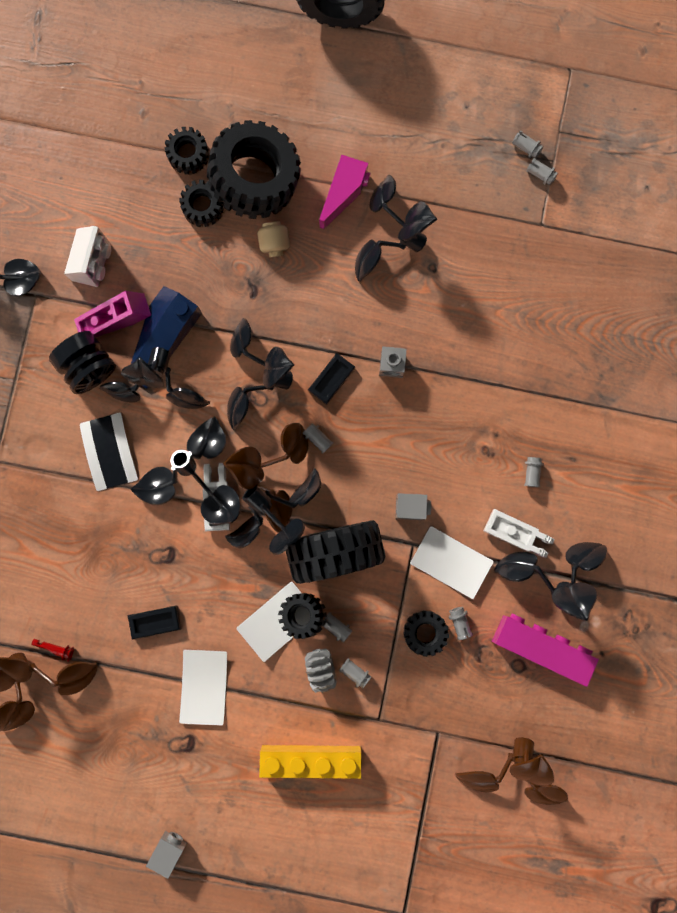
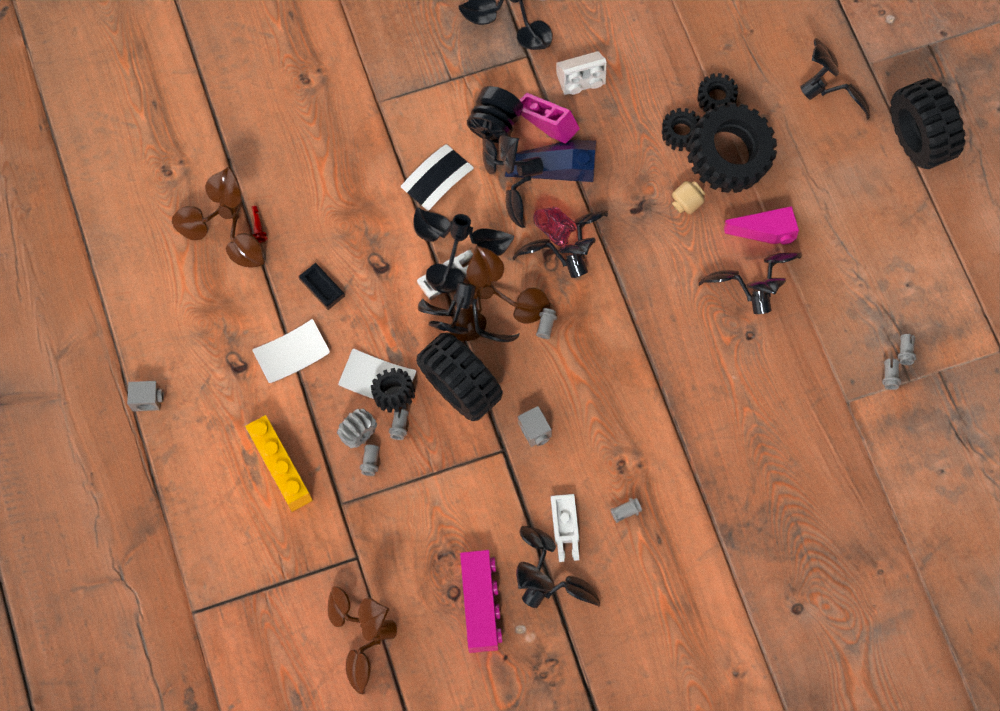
camera: 65 degrees right, 15 degrees down
black tile [308,353,355,405] -> none
light grey brick [379,346,407,378] -> none
black tyre [403,610,449,657] -> none
white sticker [410,526,493,599] -> none
light grey pin [448,607,473,640] -> none
none -> clear pink piece [533,206,577,247]
none -> black plant [800,38,870,120]

